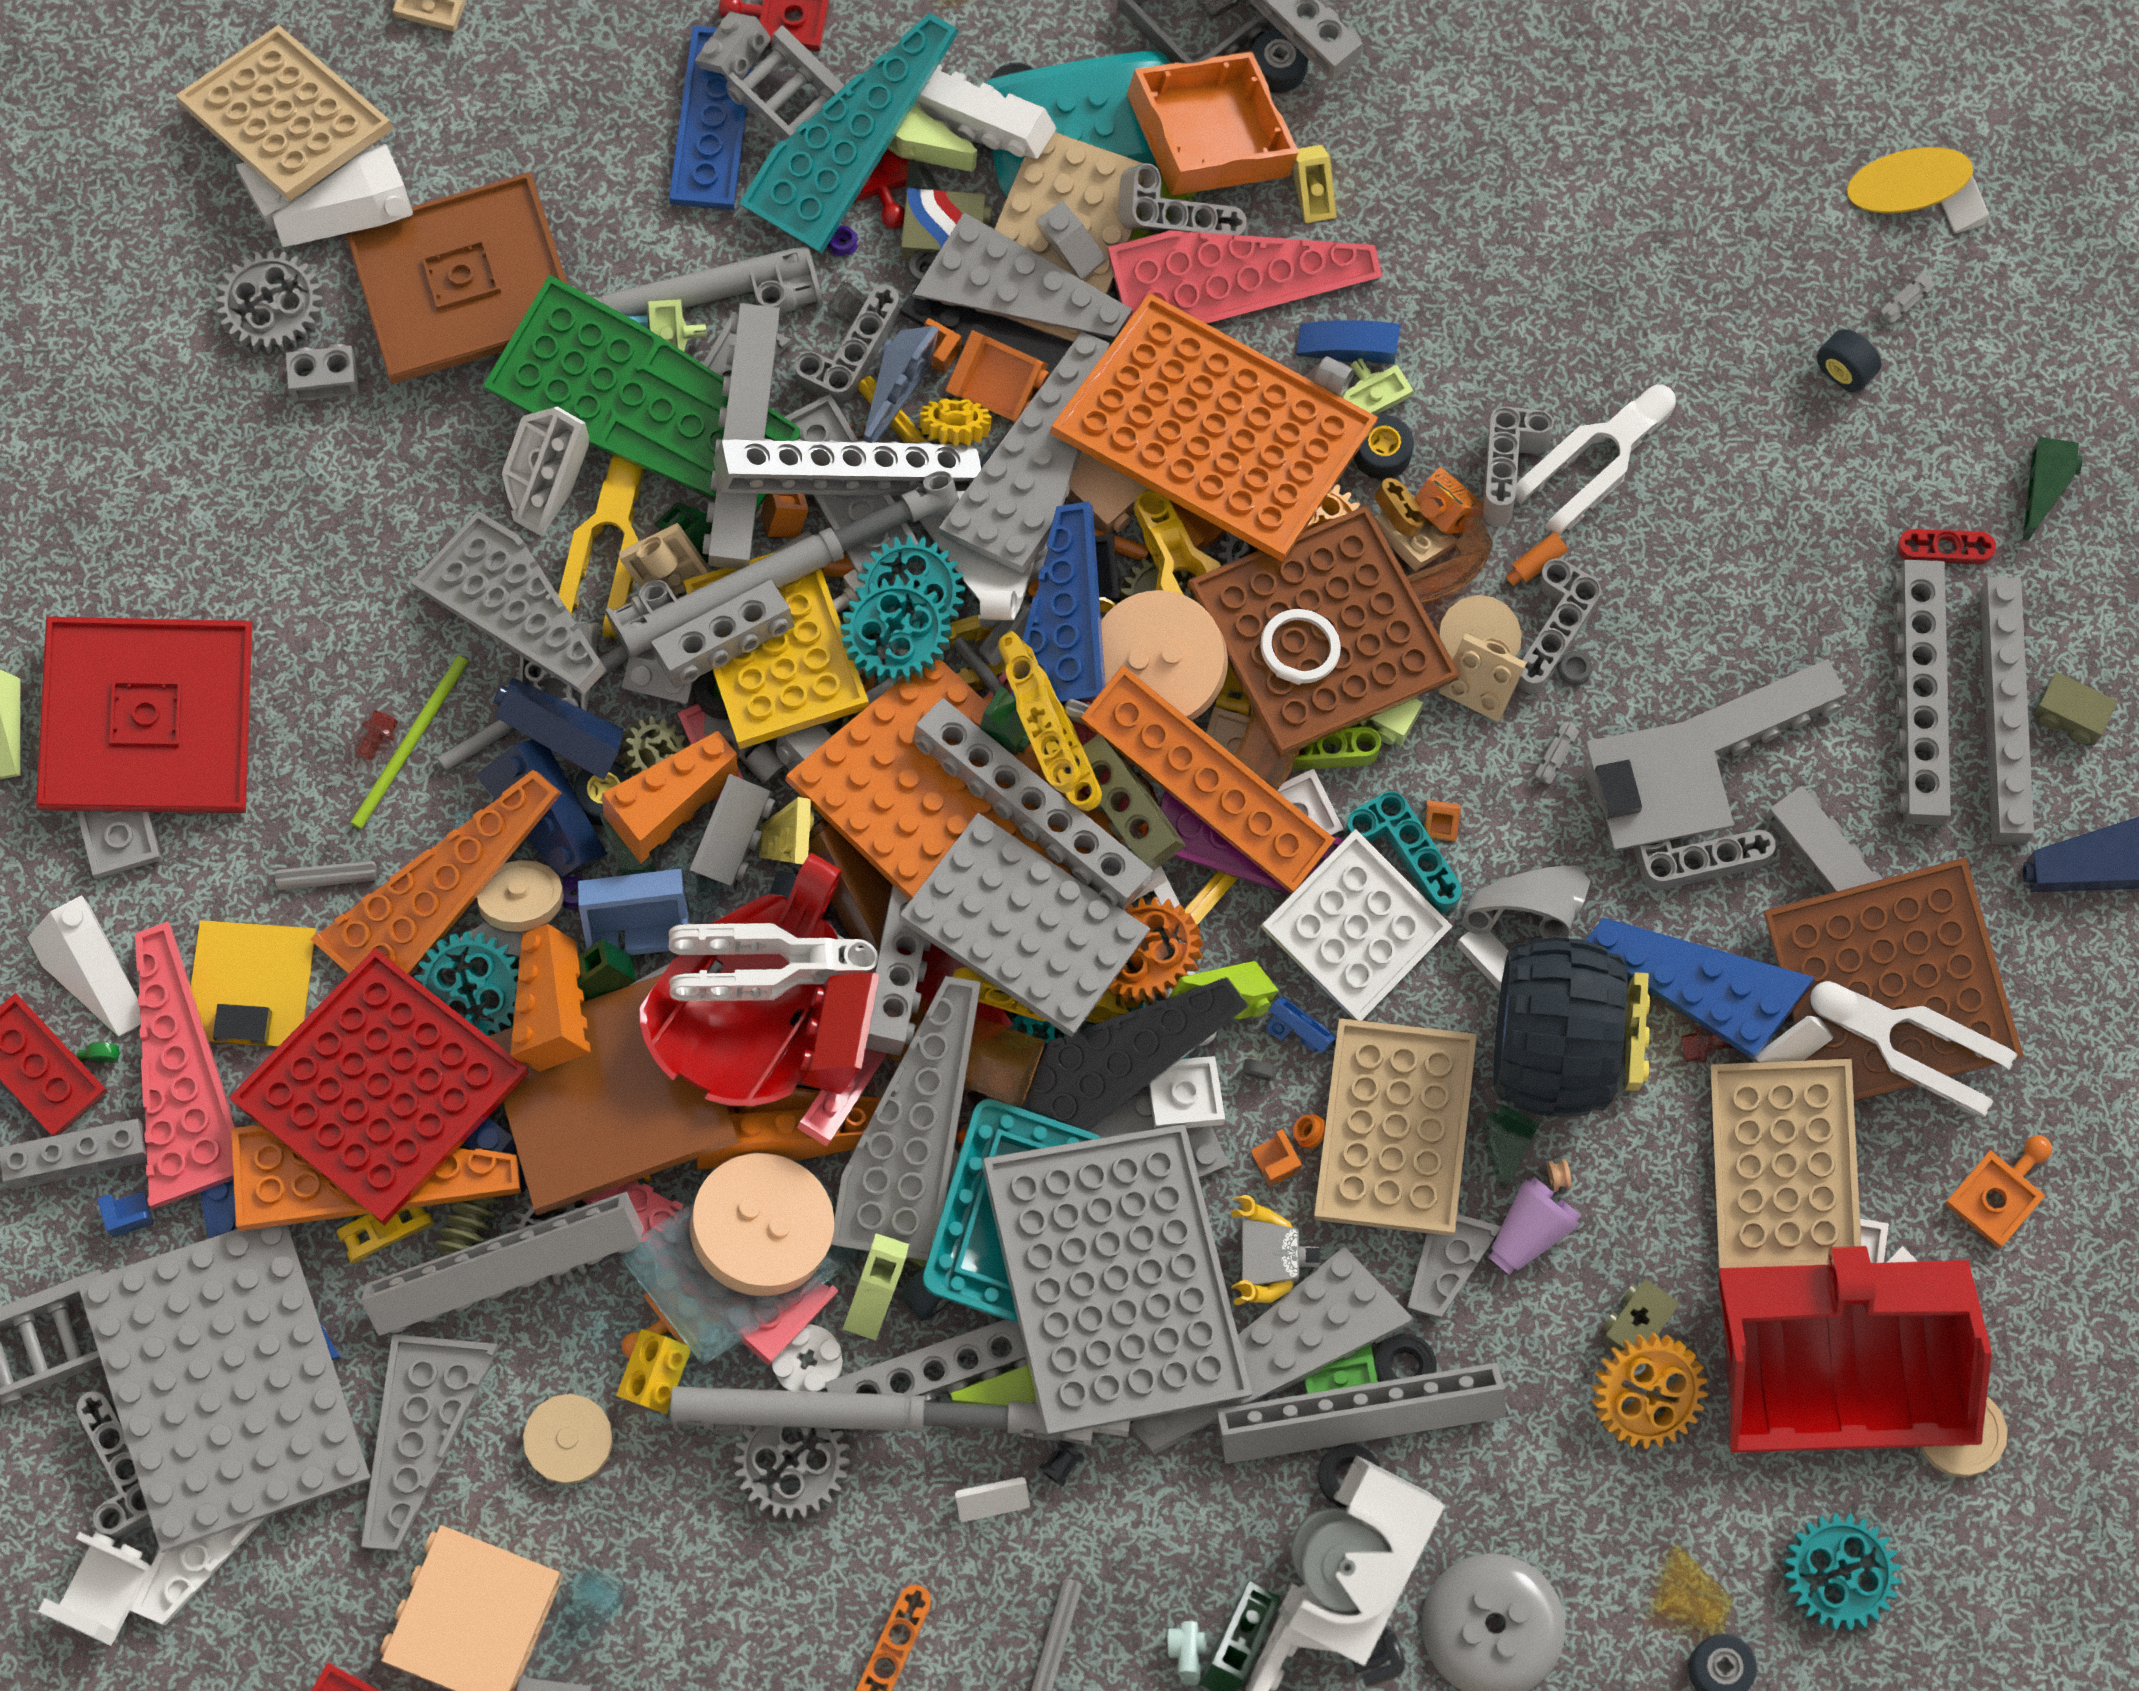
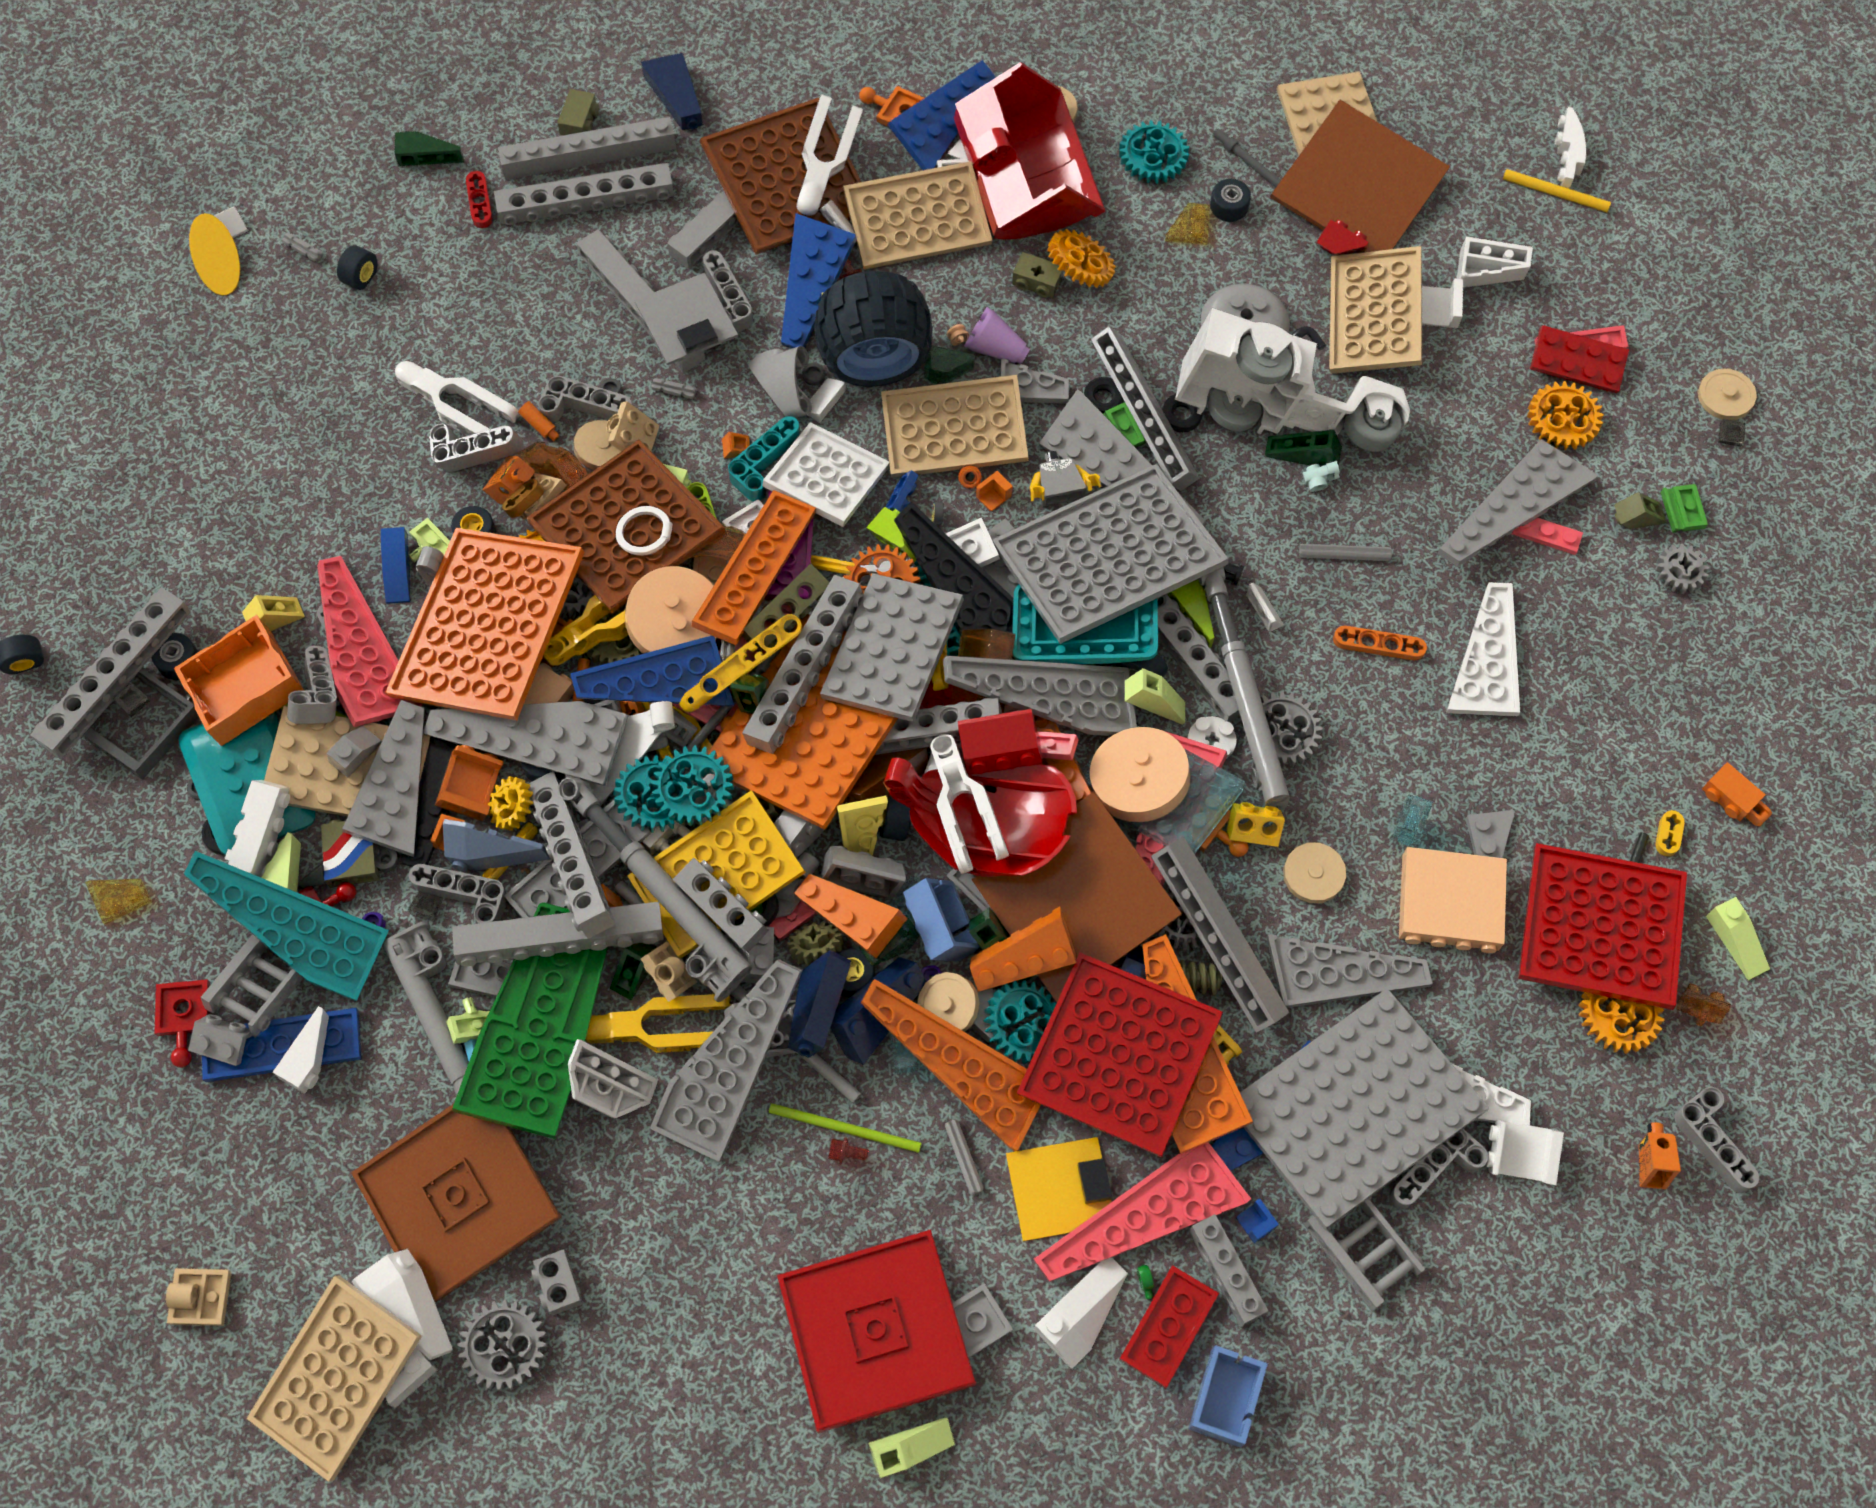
camera: 105 degrees left, 5 degrees down
none -> white slope [273,1006,329,1094]
none -> blue wing [888,60,995,170]

